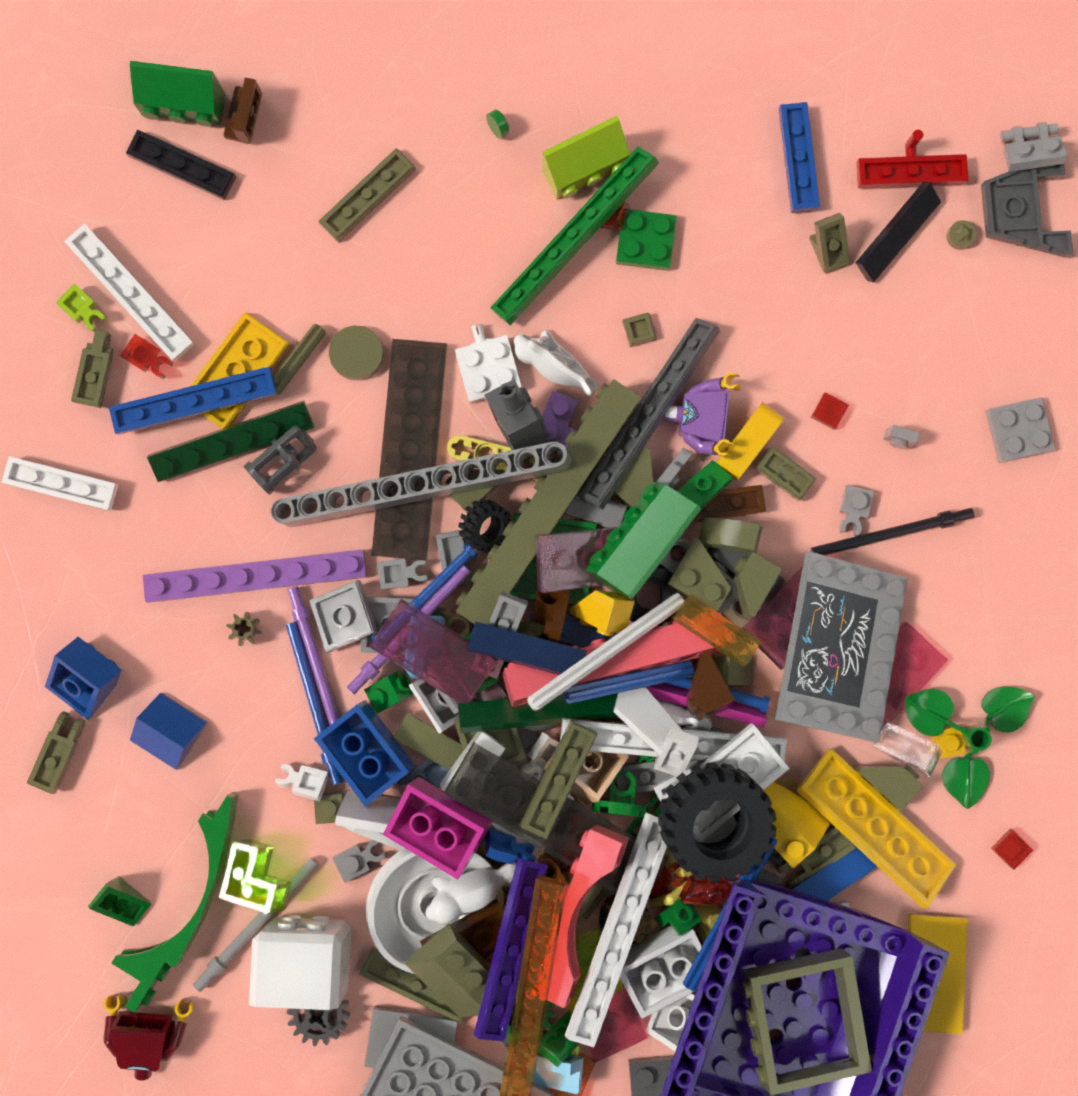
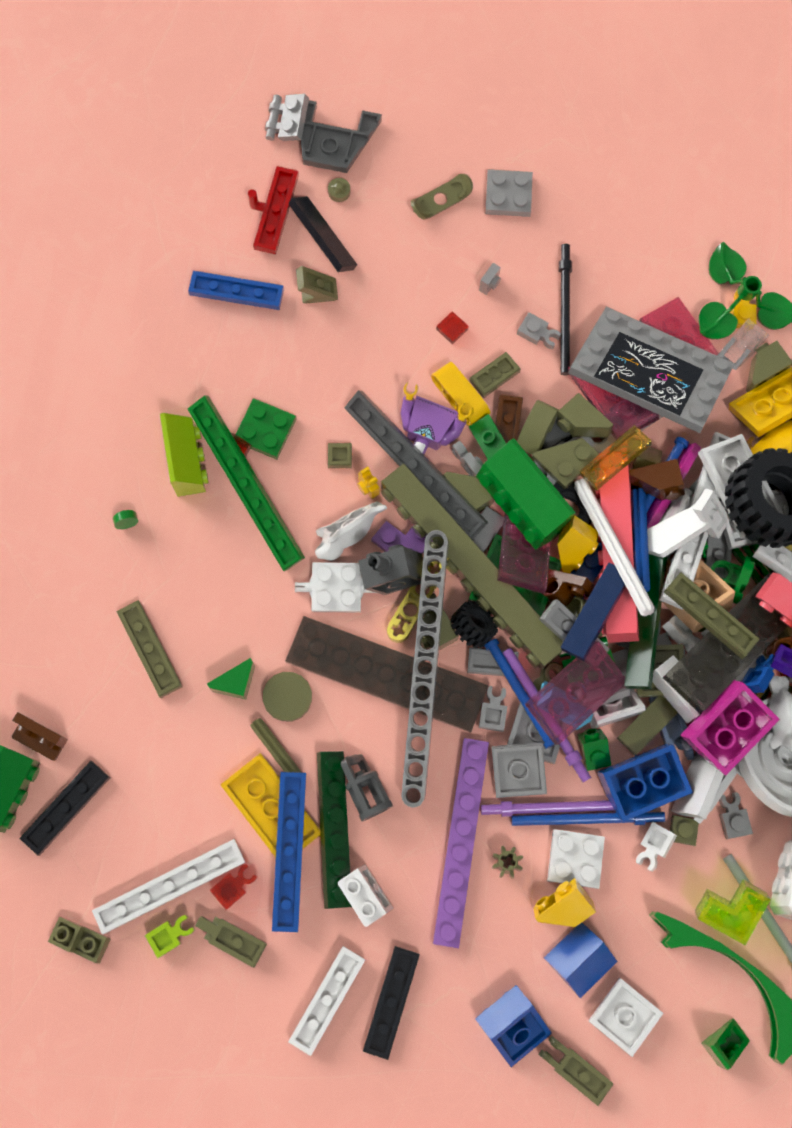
camera: 75 degrees left, 10 degrees down
none -> olive slope [48,917,111,964]
none -> green slope [207,658,255,700]
none -> white bracket [338,864,393,927]
none -> yellow plate [357,466,380,499]
none -> black tile [363,946,420,1060]
none -> olive piece [411,174,473,220]
none -> yellow slope [533,878,596,927]
none -> white plate [547,829,605,889]
none -> white plate [588,978,663,1057]

